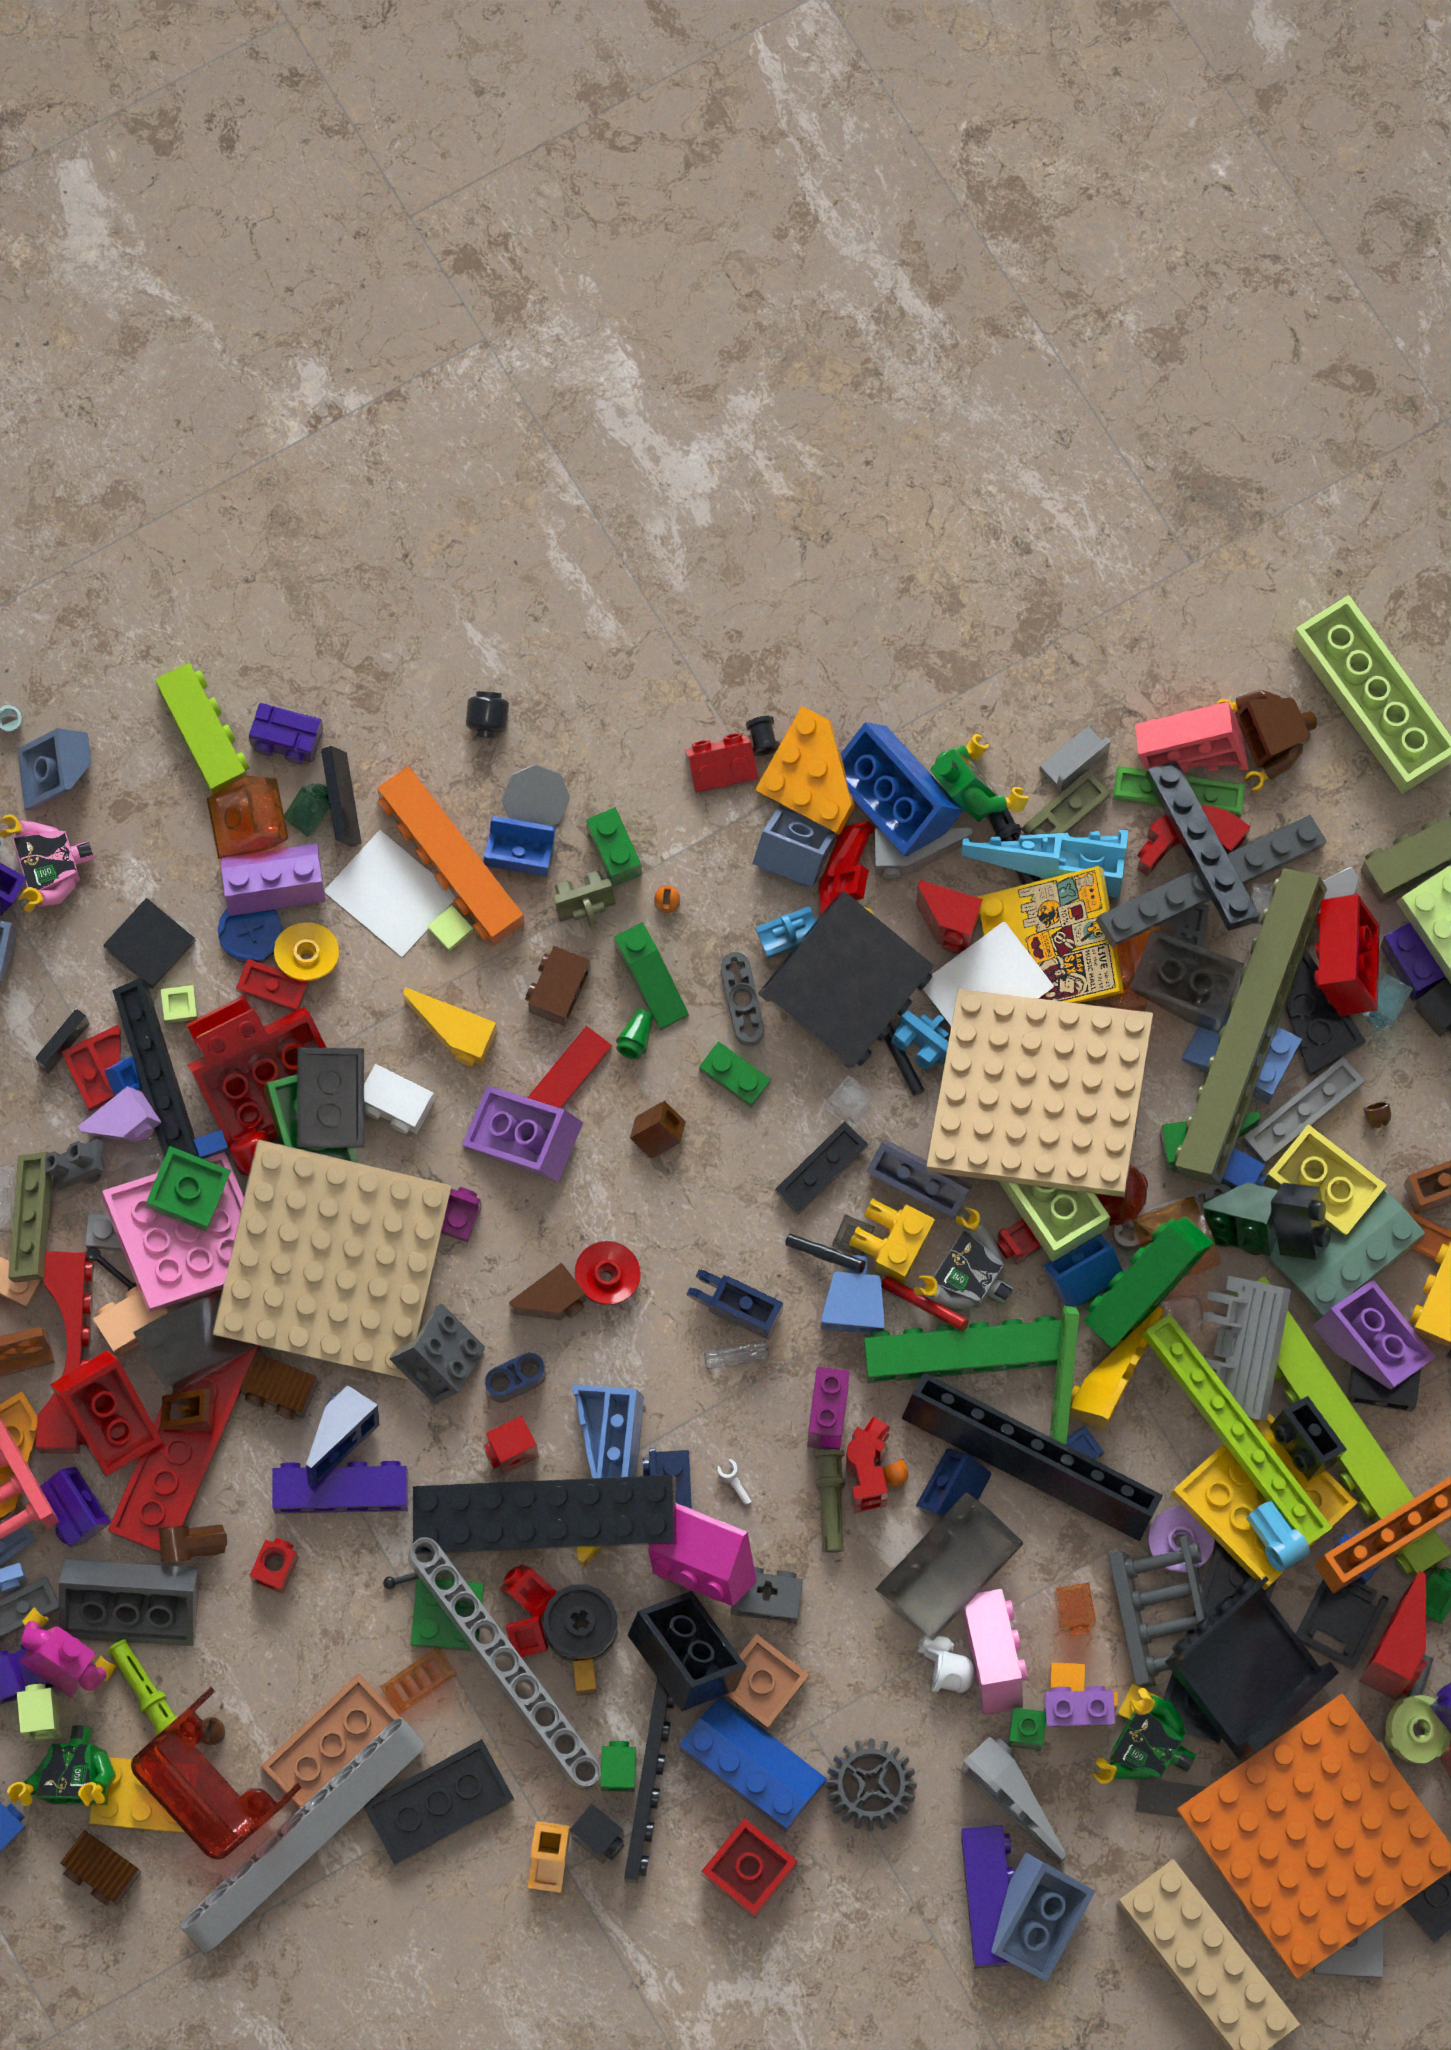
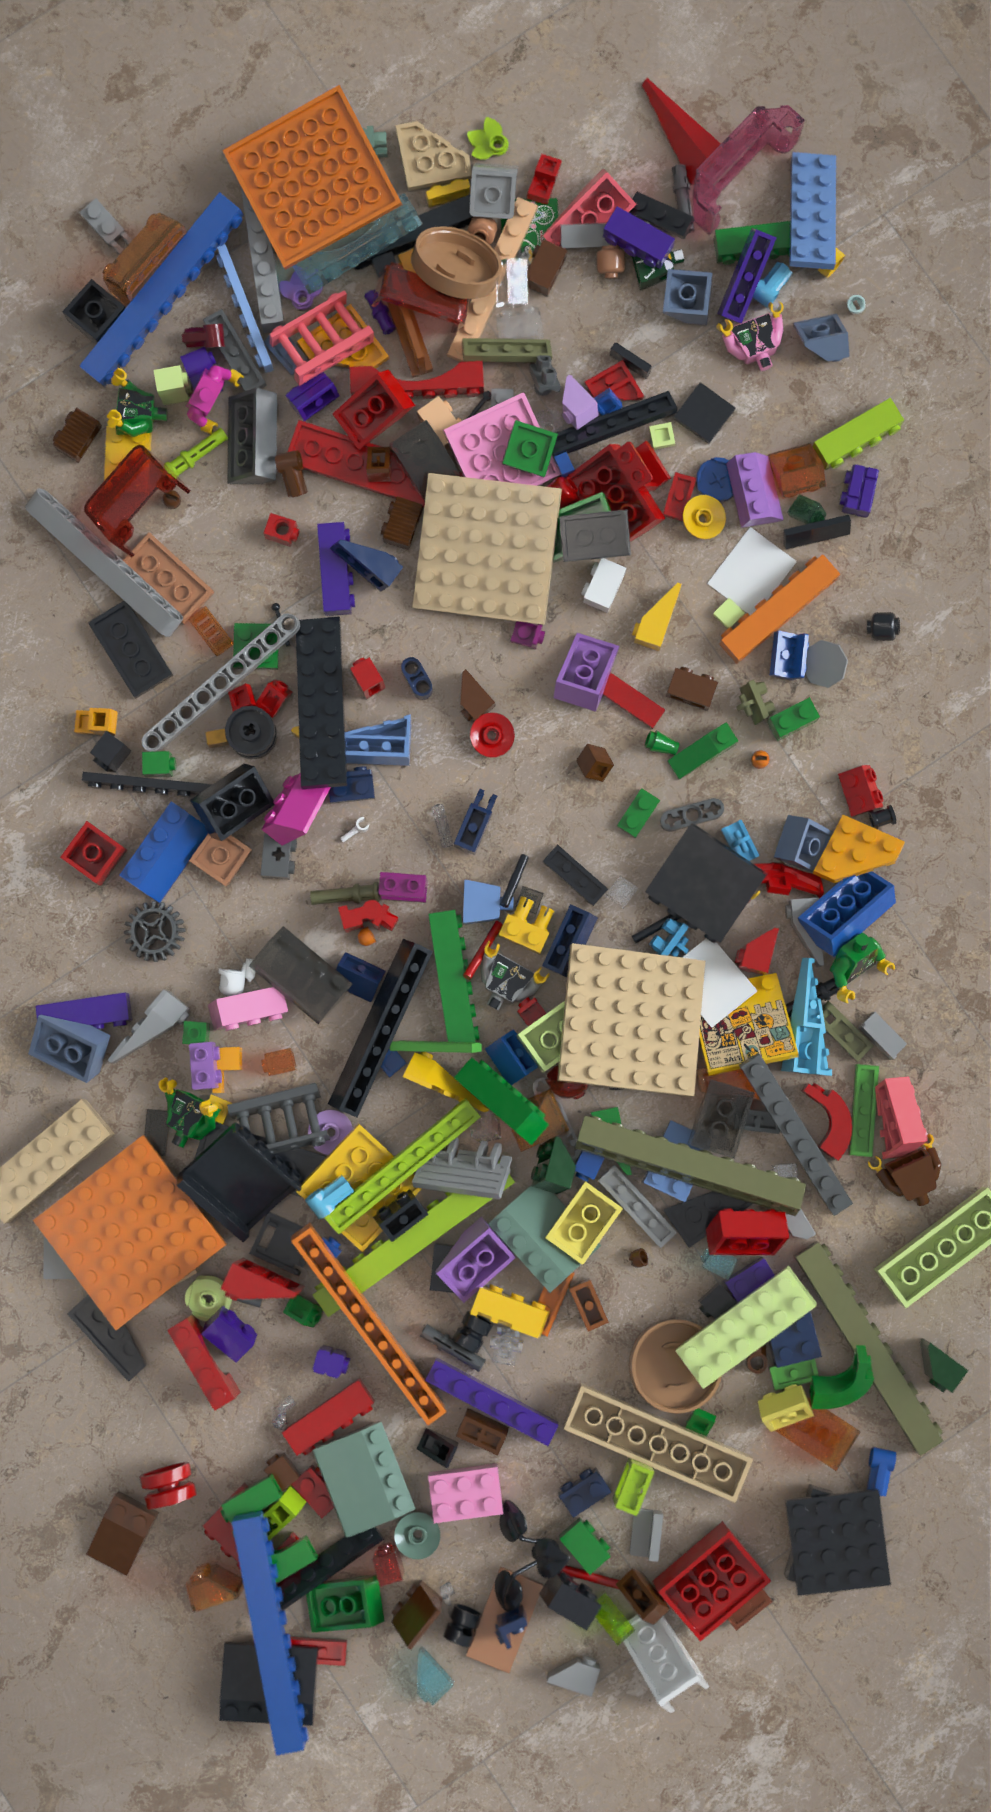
camera: 90 degrees right, 10 degrees up
dark grey bracket [389,1304,485,1404] -> none
plate [1146,761,1260,931] -> none
black brick [1270,1182,1331,1260] -> none

